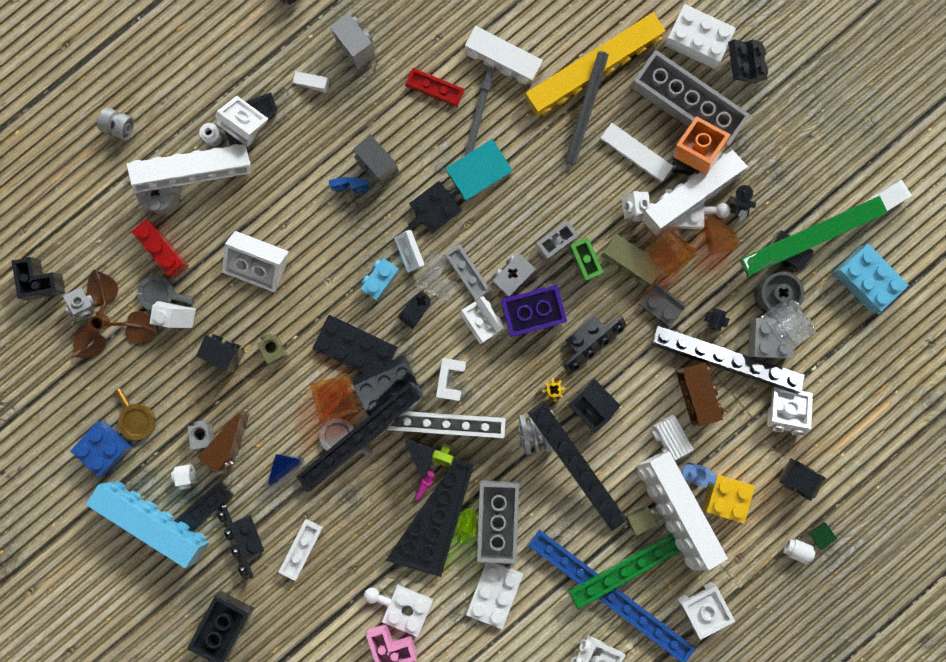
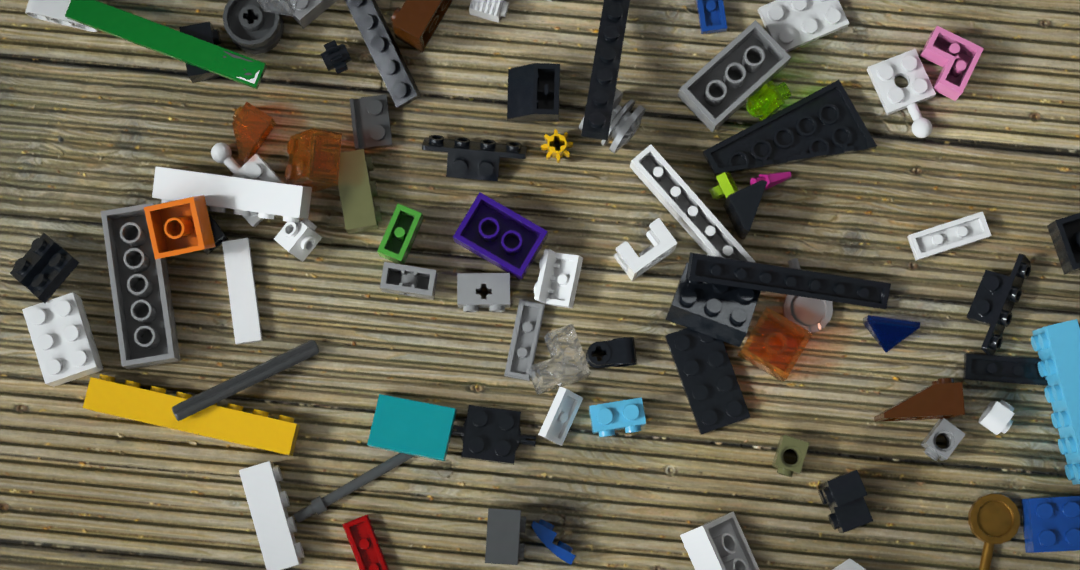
camera: 135 degrees left, 5 degrees down
black hips [729,185,756,218] -> none

